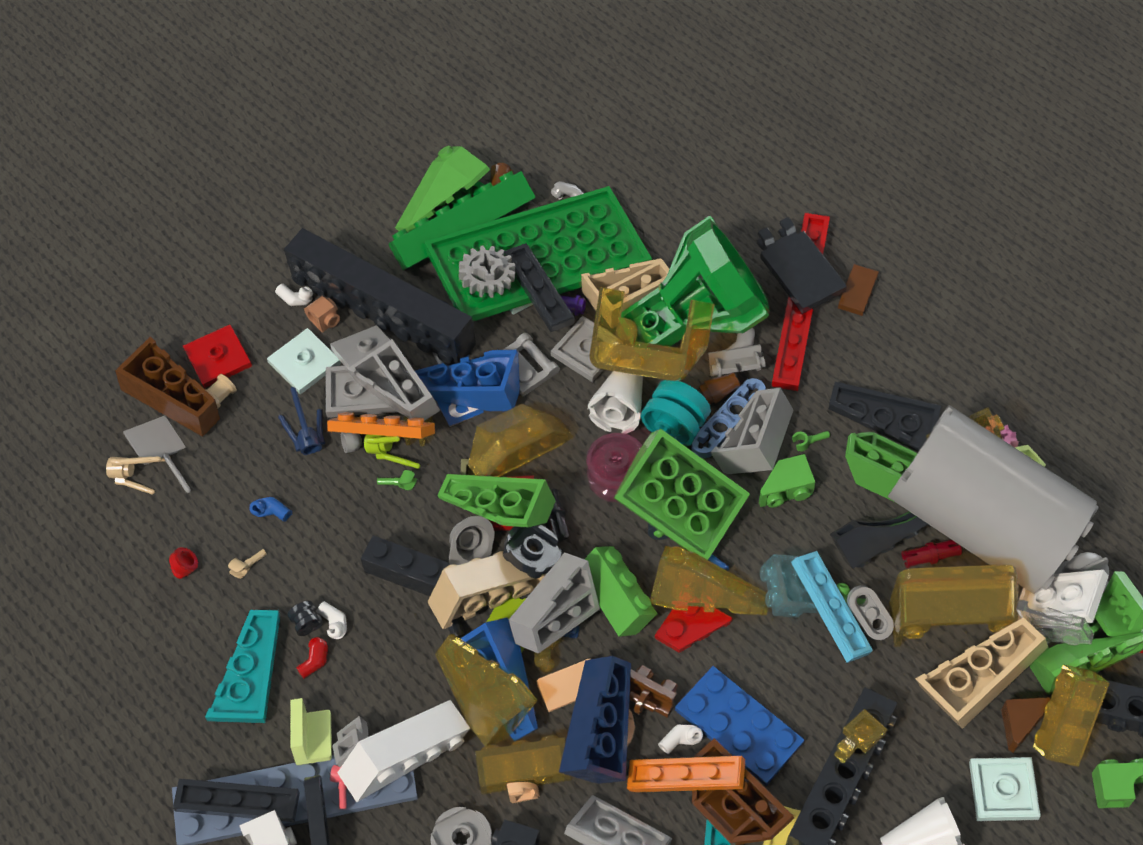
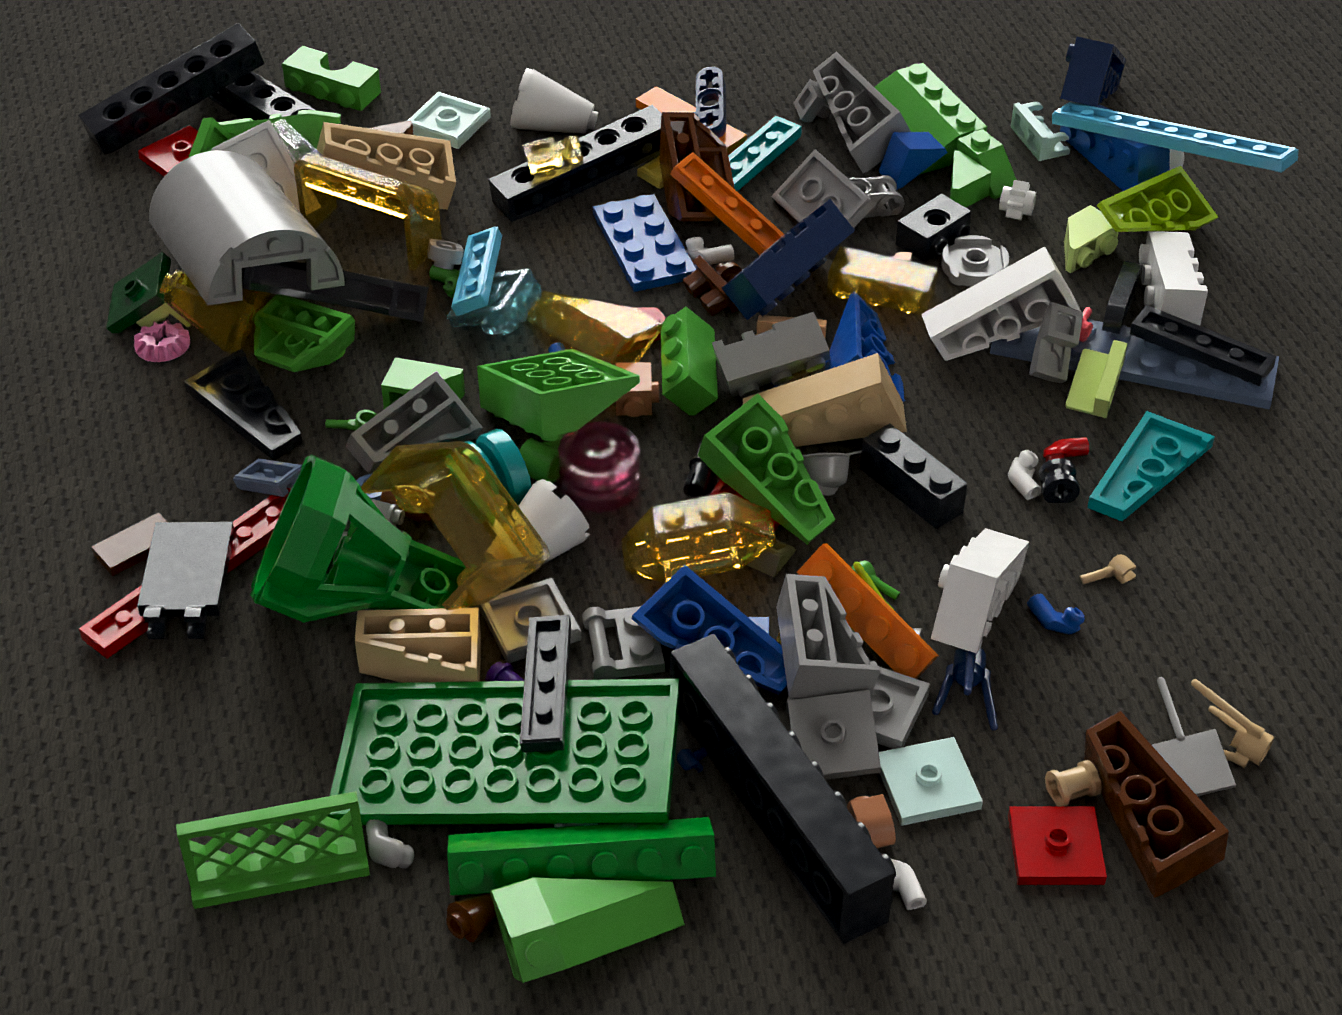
camera: 155 degrees left, 15 degrees down
red tile [169,547,198,579] -> none
clear yellow wedge [435,634,537,747] -> none
light grey gear [459,246,515,298] -> none
black plate [503,525,561,579] -> none
clear yellow brick [1033,664,1109,767] -> none
none -> dark green plate [106,252,171,333]
none -> bright green fence [176,791,370,909]
none -> sand blue tile [233,458,302,497]
none -> nougat brick [616,362,659,417]
none -> white wedge [931,528,1029,653]

